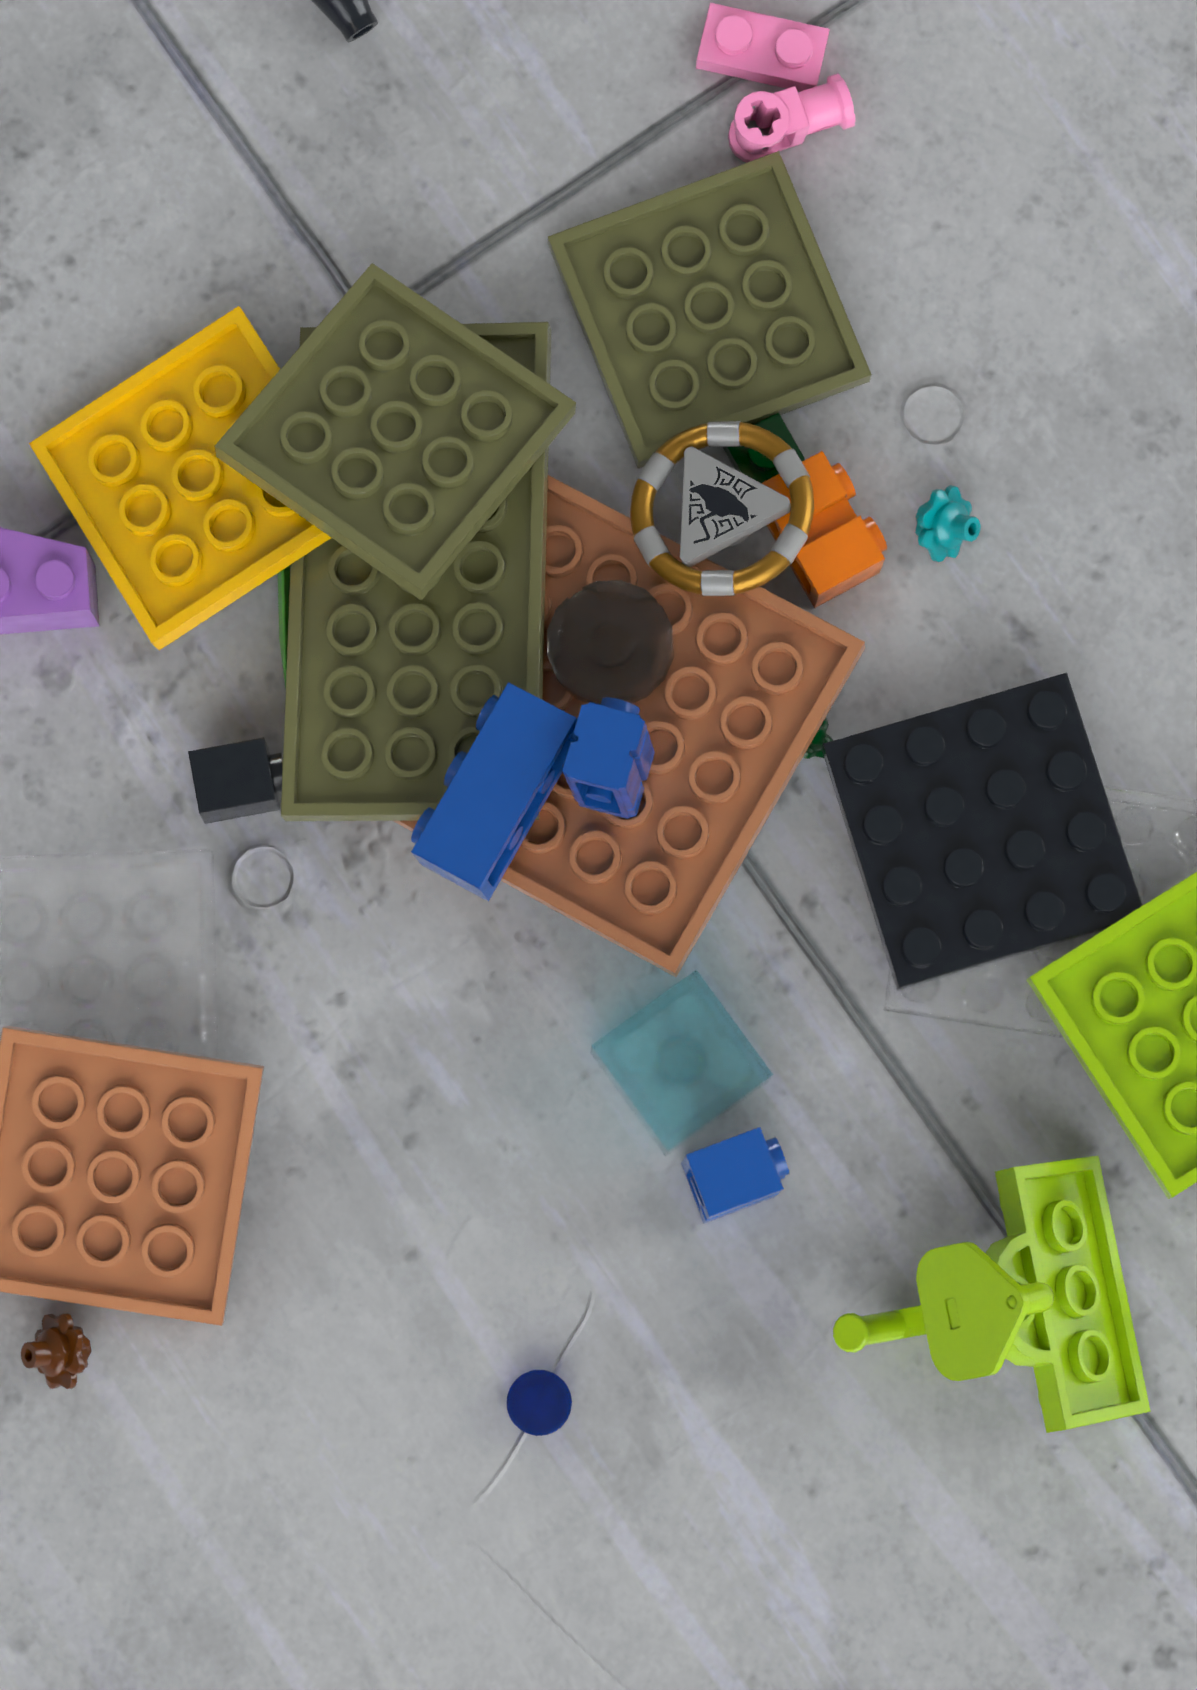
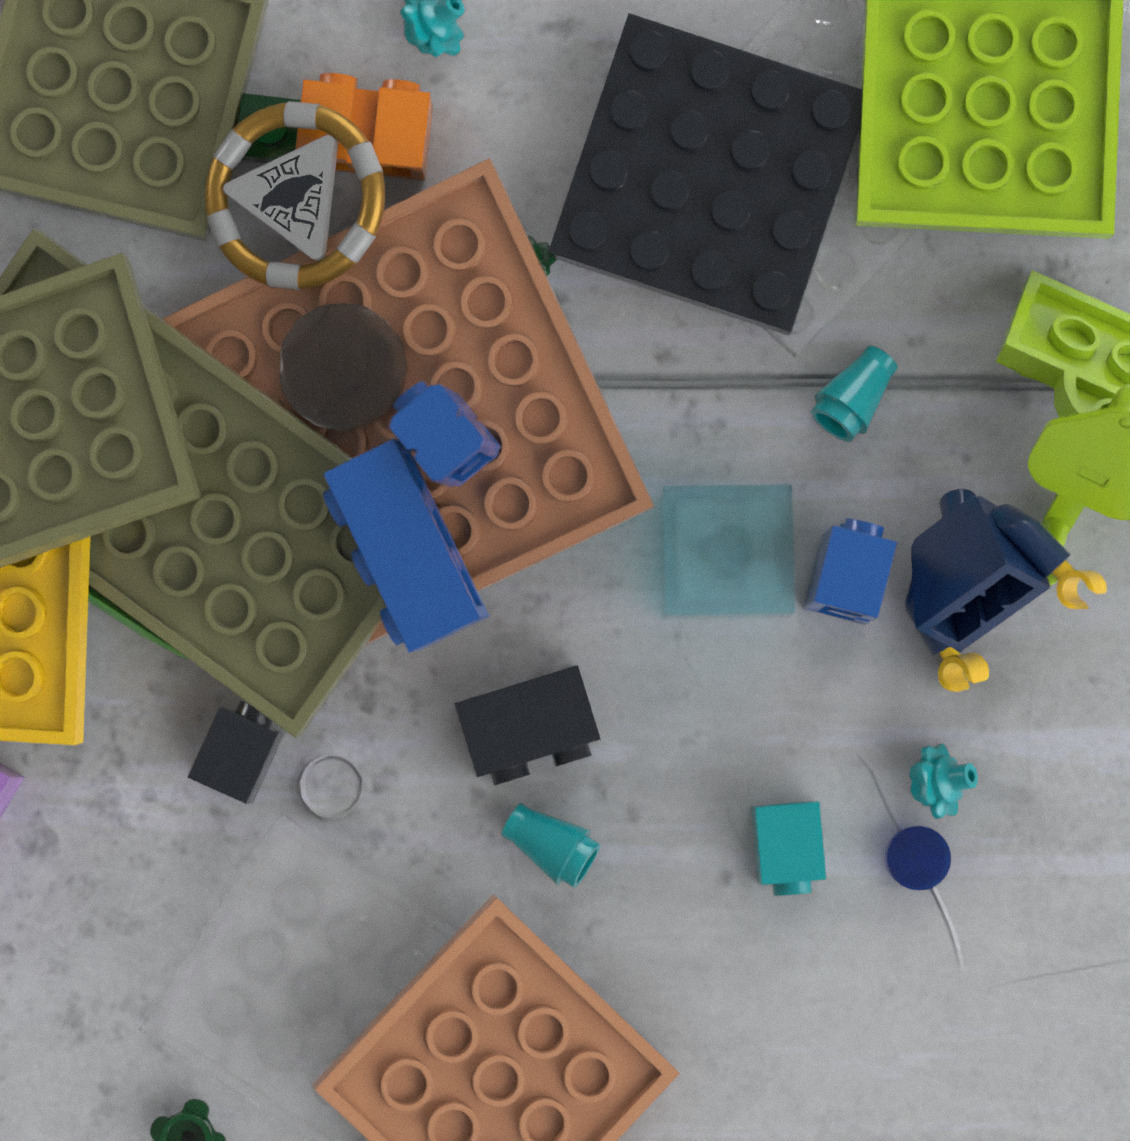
camera: 50 degrees left, 5 degrees up
none -> black brick [454,665,601,786]
none -> teal cone [501,803,601,888]
none -> teal brick [751,801,827,896]
none -> teal cone [811,345,898,442]
none -> dark blue torso [905,489,1107,692]
none -> teal plant [909,743,978,819]

